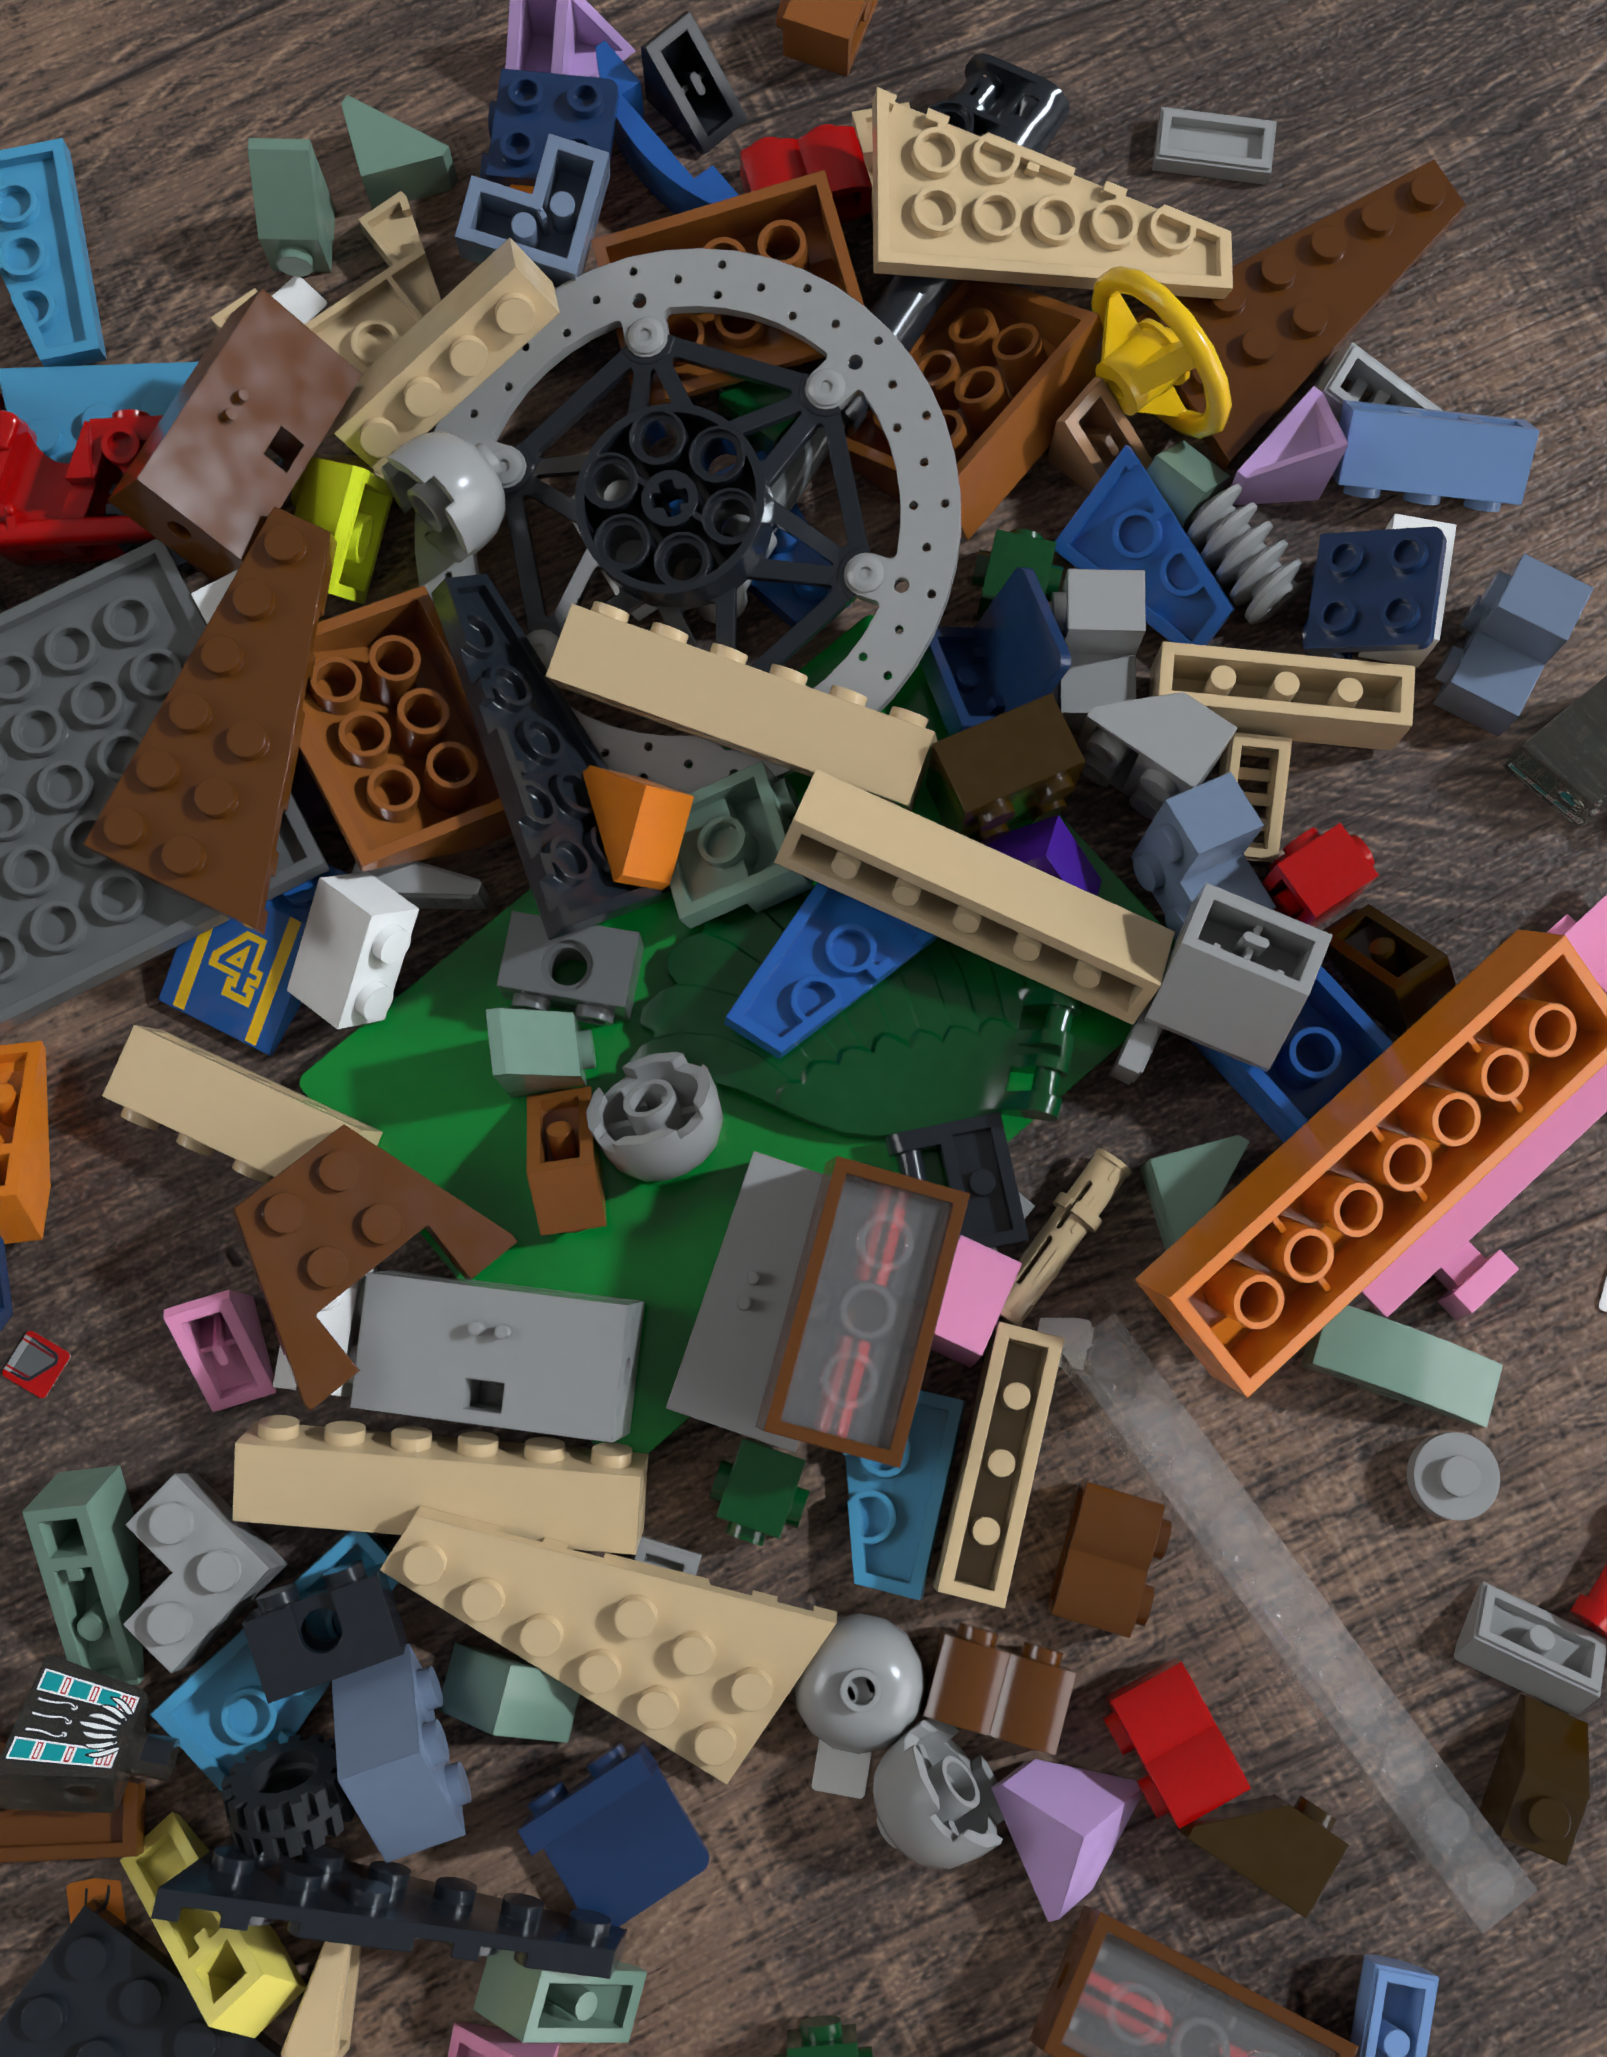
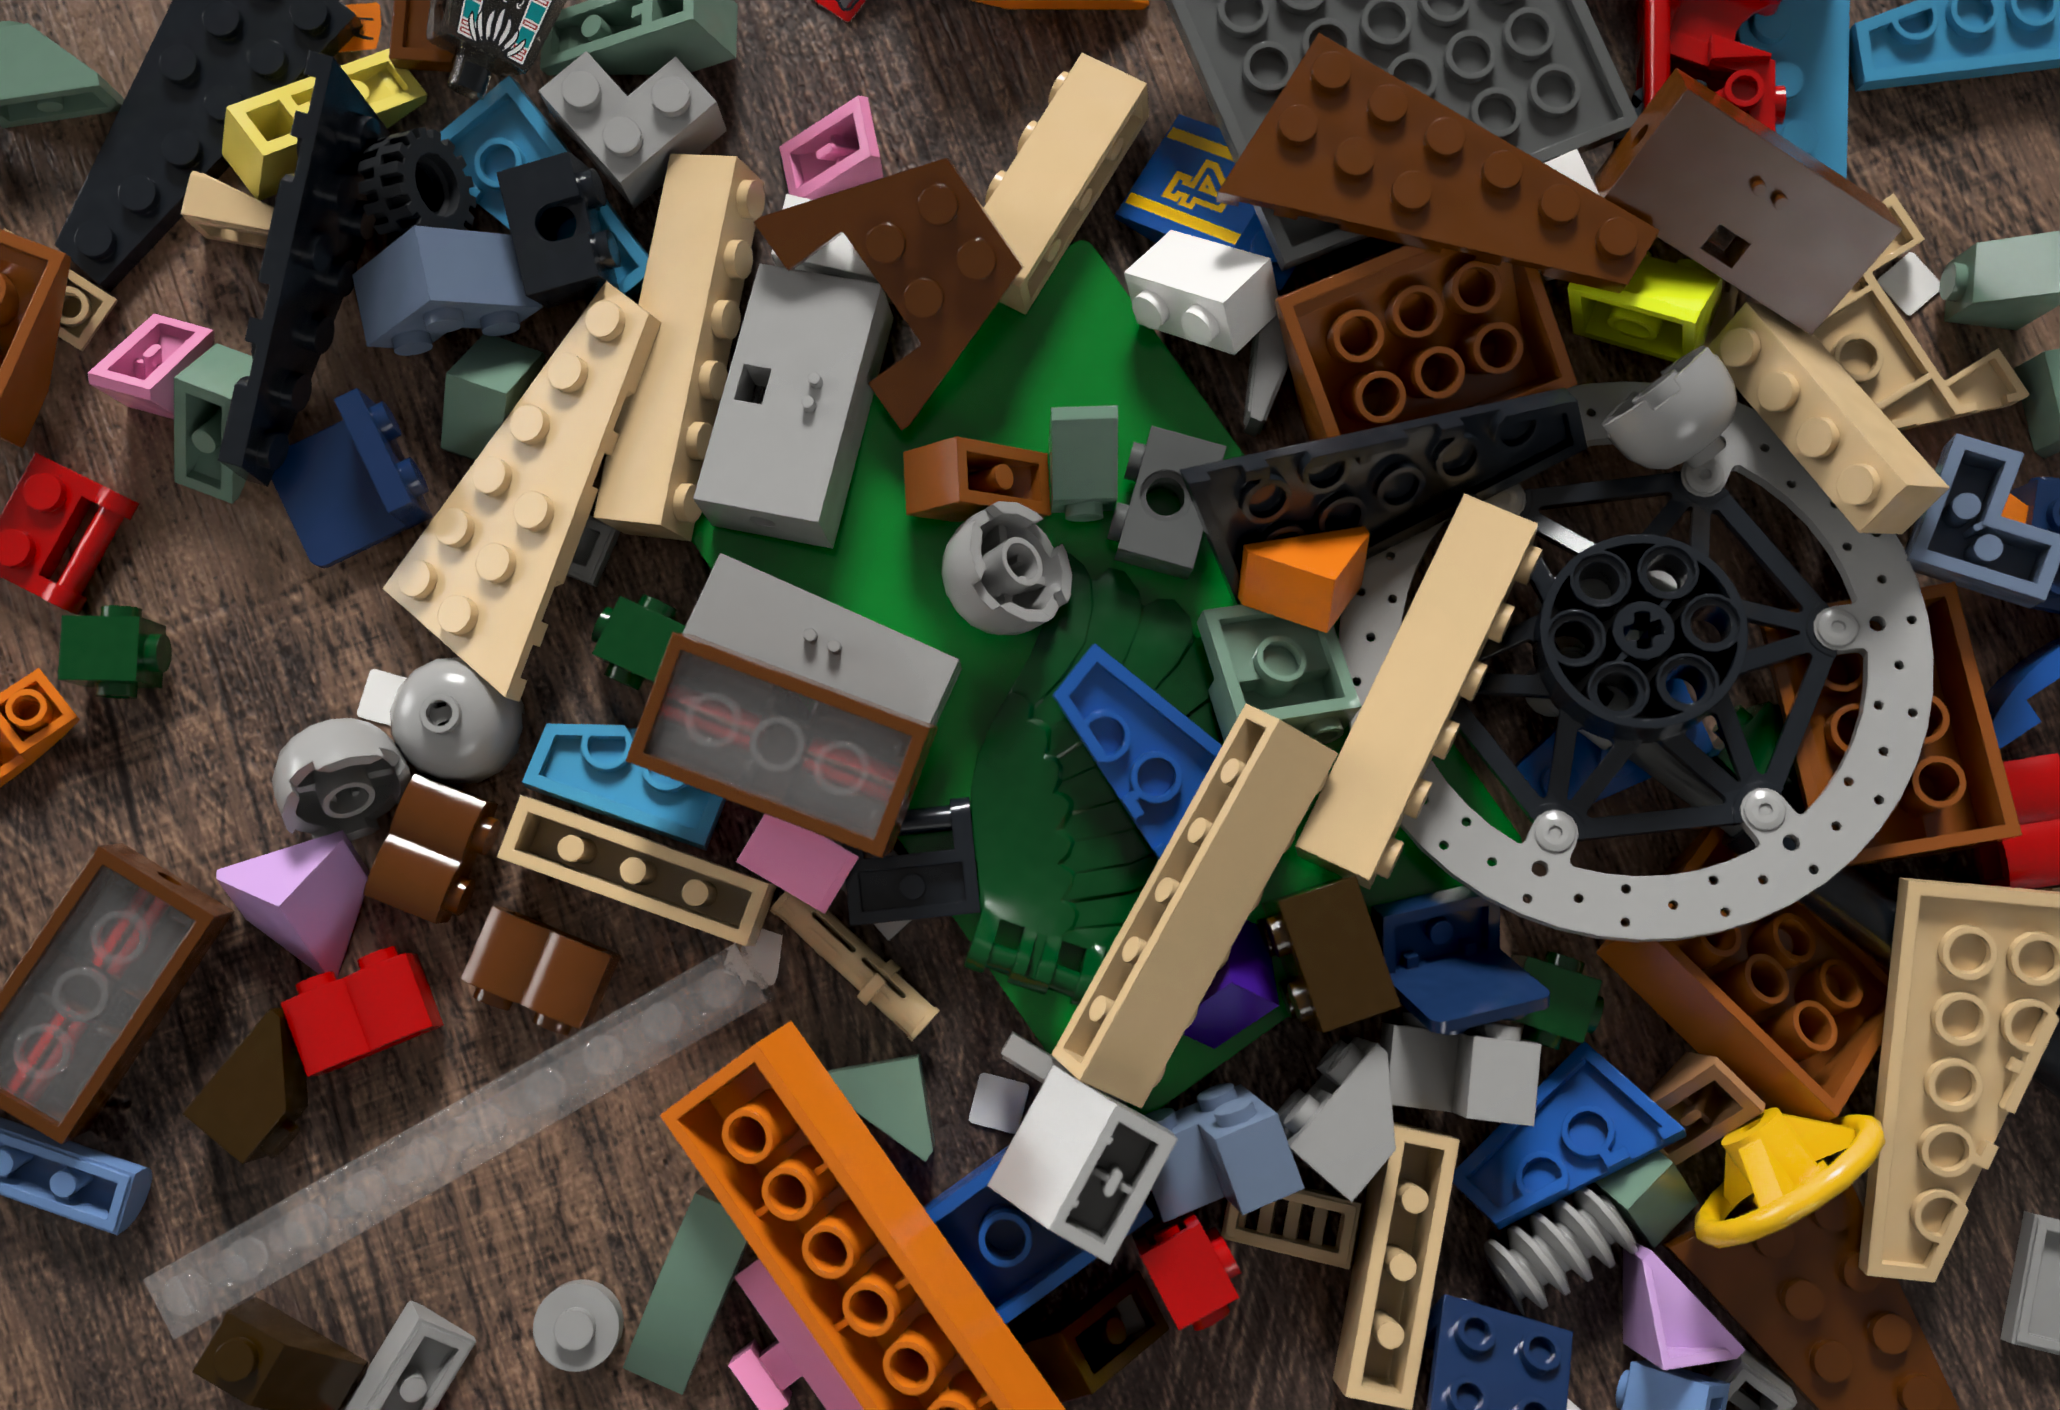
camera: 90 degrees right, 5 degrees up
none -> white sticker [969,1073,1029,1134]

